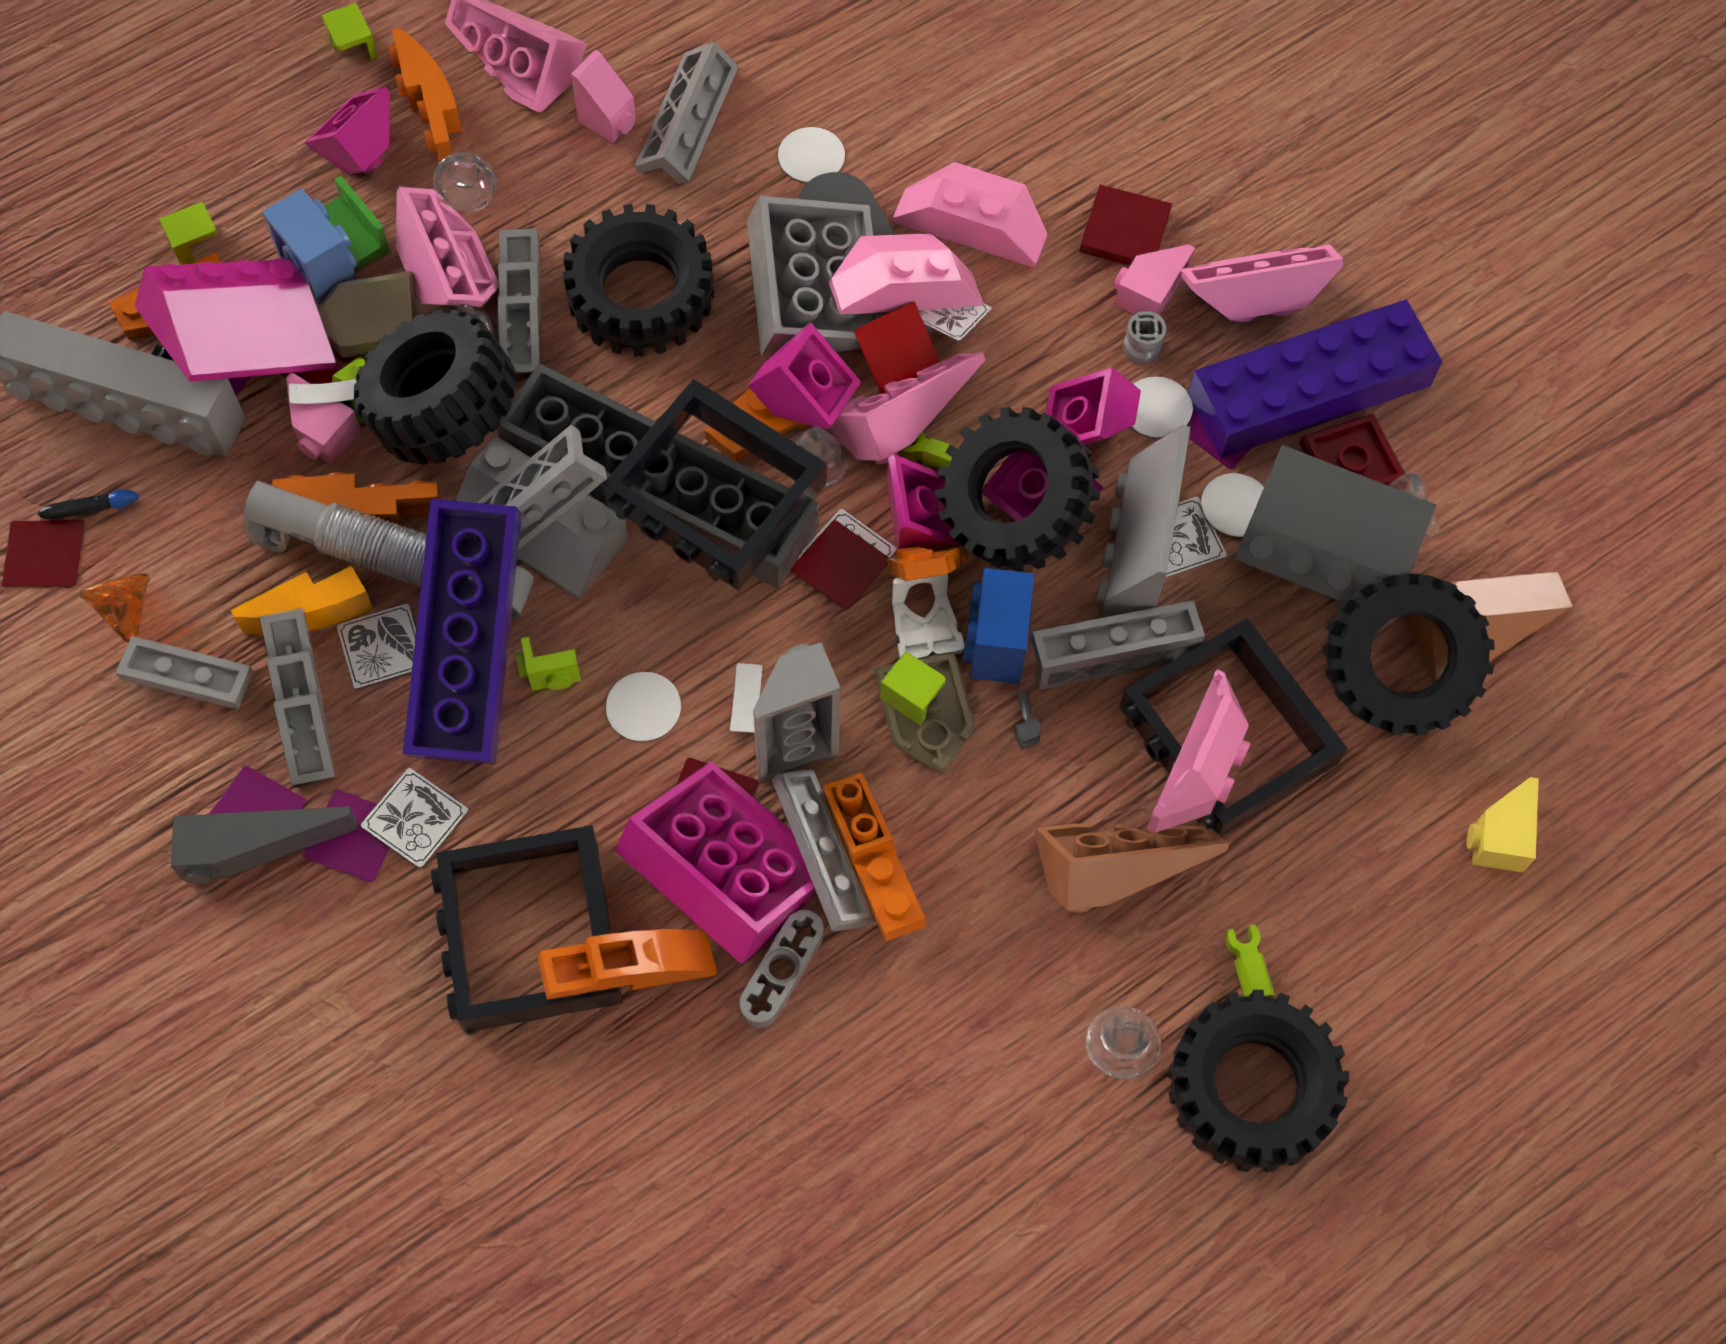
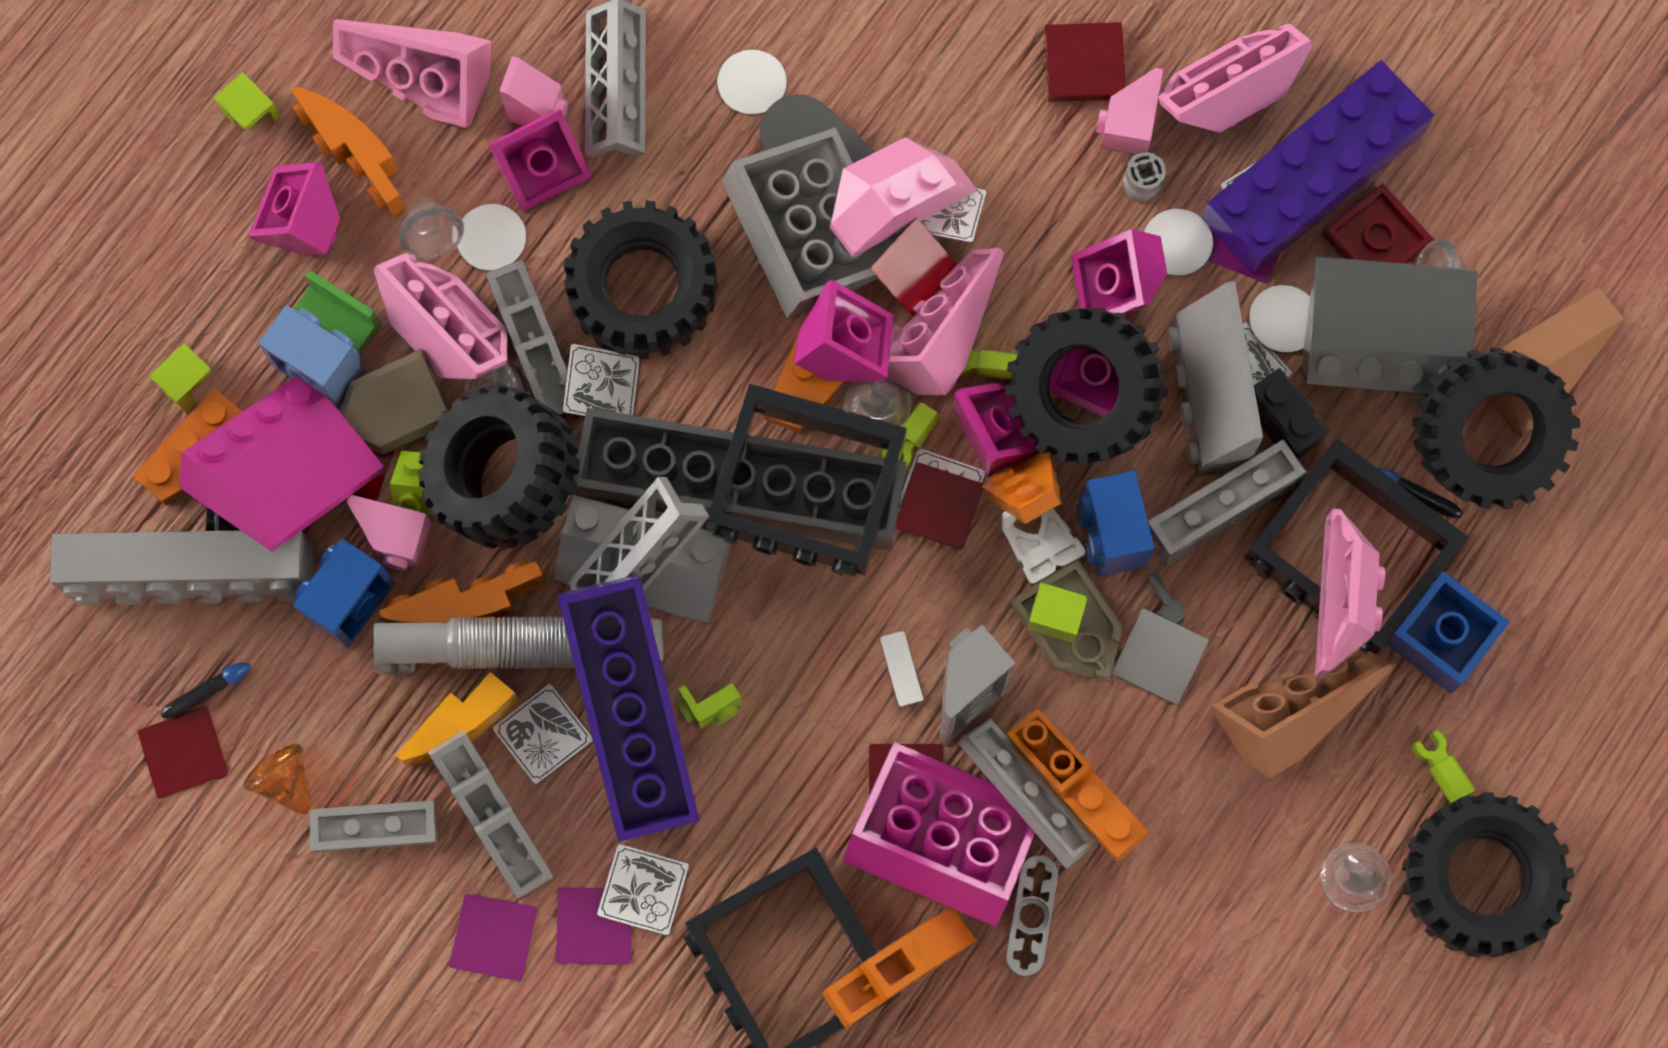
camera: 15 degrees left, 10 degrees up
dark grey slope [171,806,358,884] -> none
white sticker [289,379,357,404] -> none
white sticker [606,672,681,741] -> none
bright pink wedge [892,162,1048,268] -> none
light yellow slope [1467,777,1539,872] -> none
none -> blue brick [293,538,395,648]
none -> white sticker [456,204,526,270]
none -> dark pink slope [489,108,592,212]
none -> white sticker [563,344,640,416]
none -> lime bar [881,403,941,471]
none -> light grey sticker [1112,609,1209,704]
none -> black brick [1254,368,1330,460]
none -> black piece [1377,468,1463,518]
none -> blue brick [1386,571,1510,694]

